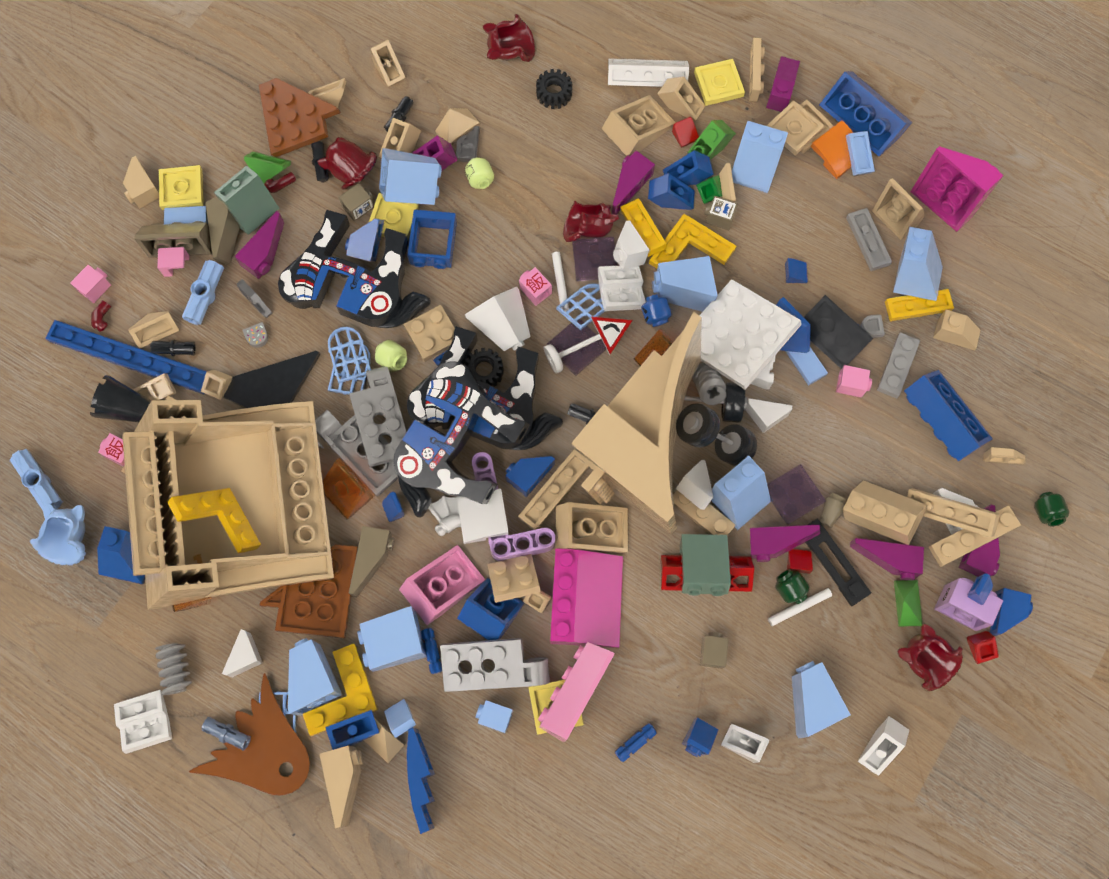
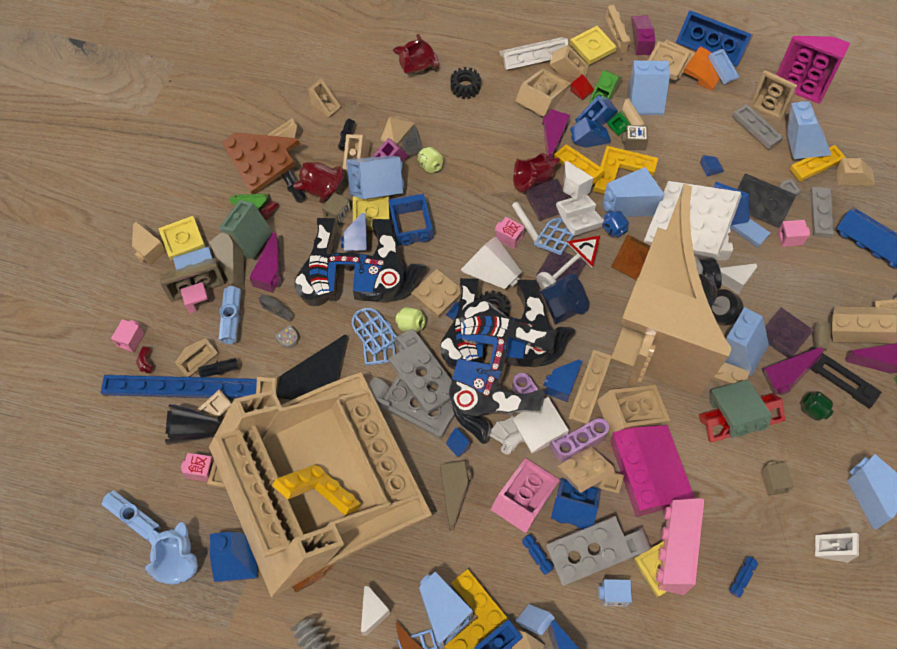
camera: 15 degrees left, 10 degrees down
dark orange wing [260,544,358,639] -> none
clear orange slope [322,458,374,519] -> none
light blue slope [357,606,426,672] -> none
black axle [567,403,596,425] -> none
blue slope [682,717,719,757] -> none
white bar [768,588,832,626] -> none
red slope [787,549,813,574] -> none
none -> dark blue slope [540,273,589,325]

